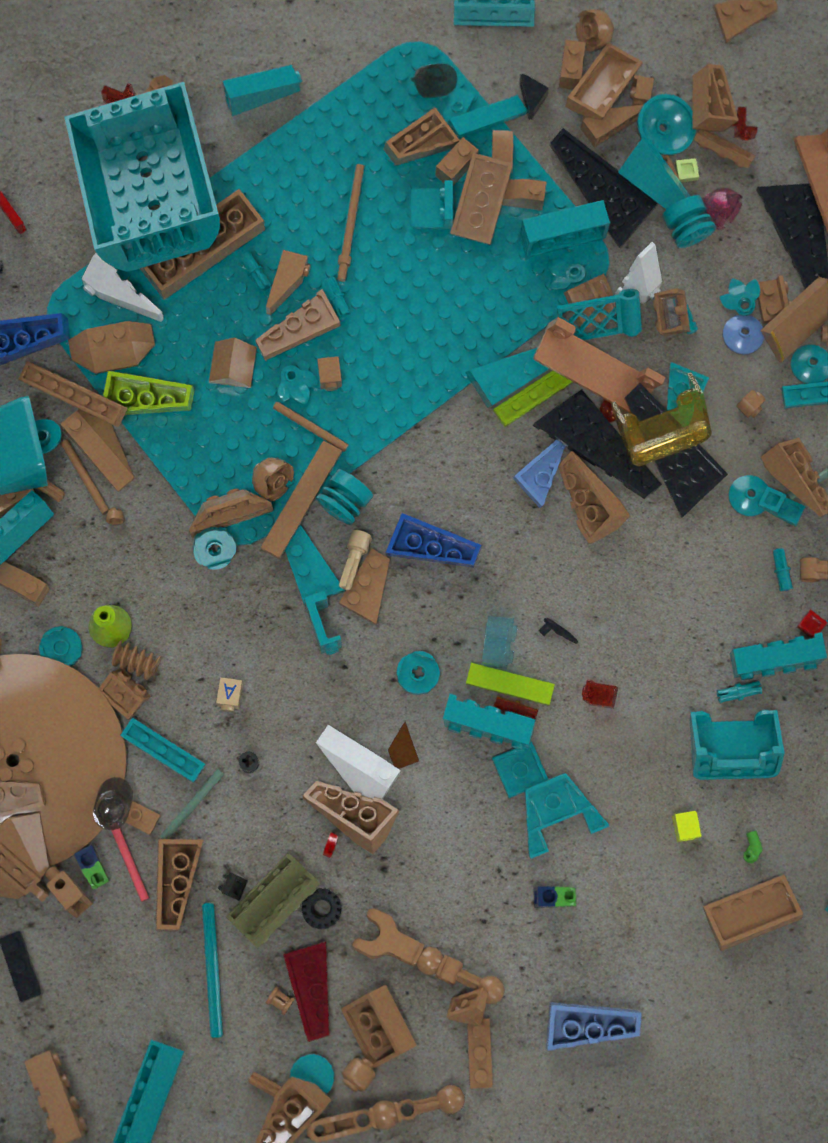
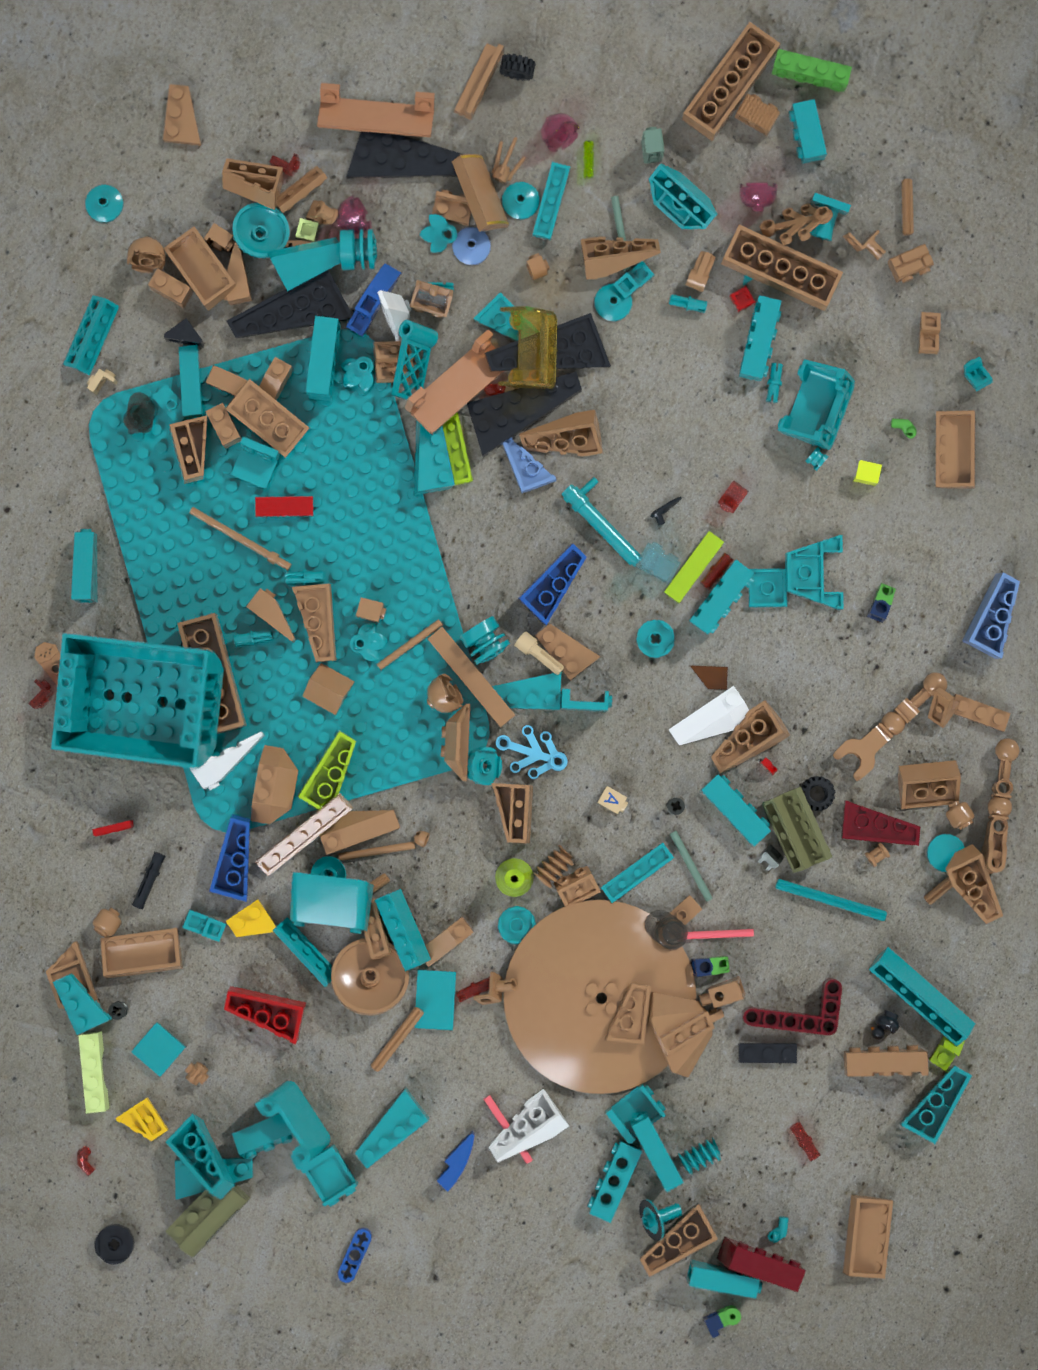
camera: 65 degrees left, 10 degrees up
medium nougat wedge [156,839,203,931] -> none
none -> tan bracket [87,369,118,395]
none -> red tile [255,496,314,517]
none -> medium nougat piece [306,200,338,225]
none -> blue slope [346,264,402,337]
none -> medium nougat wedge [491,783,533,843]
none -> medium azure plant [496,725,568,779]
none -> teal cylinder [561,477,642,567]
none -> teal brick [700,774,771,846]
none -> dark red beam [741,978,842,1035]
none -> teal wheel [805,447,829,471]
none -> black animal [871,1009,900,1040]

